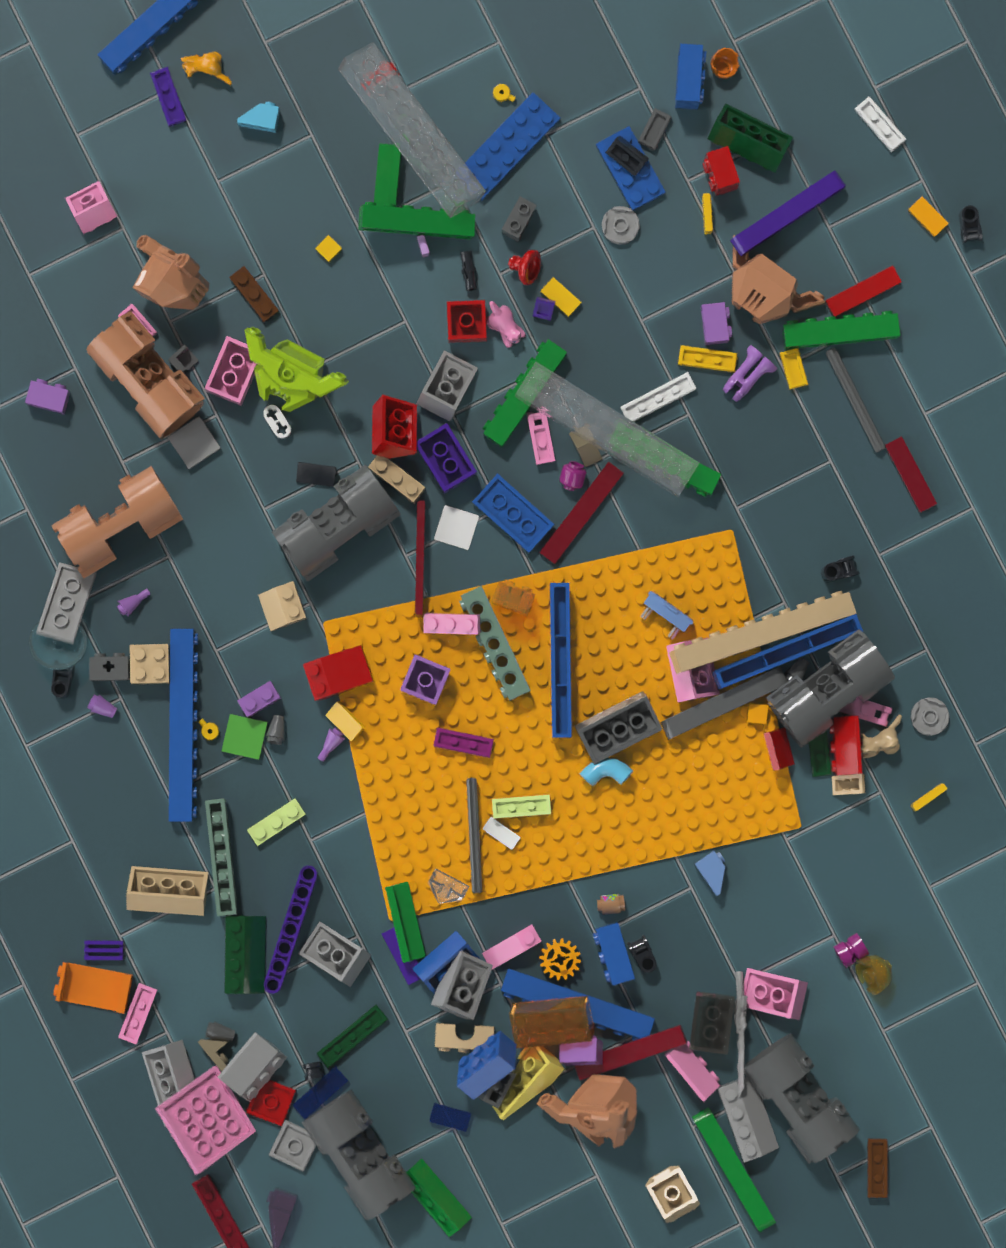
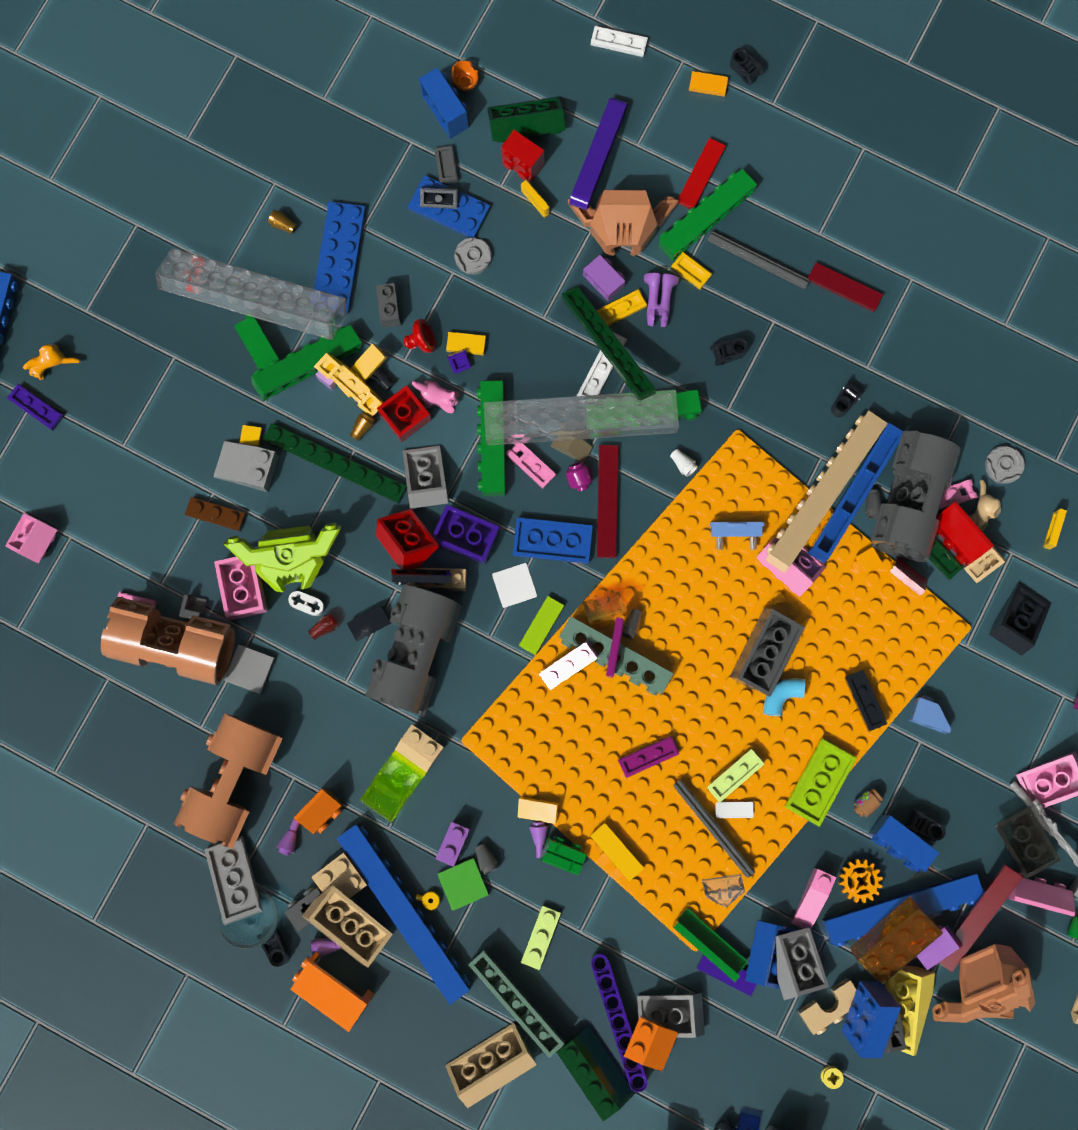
camera: 30 degrees left, 5 degrees down
medium lavender brick [25,379,70,414] -> none
nougat helmet [133,235,209,310] -> none
medium azure slope [237,102,280,133] -> none
red slope [303,645,374,701] -> none
dark green tile [316,1004,388,1068] -> none
medium lavender brick [400,655,451,705] -> none
dark red tile [415,501,426,618] -> none
clear blue tile [429,1102,471,1132] -> none
yellow piece [493,84,516,102] -> none
blue brick [550,583,572,738] -> none
dark grey beam [660,666,788,740] -> none
none -> light grey slope [213,441,279,492]
none -> dark green plate [263,423,407,504]
none -> pearl gold cone [268,210,297,234]
none -> orange panel [290,952,374,1032]
none -> orange slope [294,789,344,834]
none -> tan slope [302,886,393,967]
none -> clear red cone [308,614,338,640]
none -> yellow slope [314,353,383,418]
none -> yellow tile [337,344,387,397]
none -> pearl gold cone [350,412,374,441]
none -> clear neon green slope [360,750,427,824]
none -> black plate [391,569,451,586]
none -> lime tile [519,596,564,655]
none -> green brick [539,836,587,875]
none -> dark green plate [562,286,656,402]
none -> yellow tile [590,823,644,882]
none -> magenta tile [605,617,624,678]
none -> flat silver cone [621,609,643,639]
none -> orange slope [624,1015,678,1071]
none -> white cone [670,449,698,477]
none -> black piece [710,338,748,366]
none -> lime tile [784,738,857,827]
none -> light yellow wheel [821,1065,843,1089]
none -> black plate [844,670,887,732]
none -> black slope [989,583,1051,656]

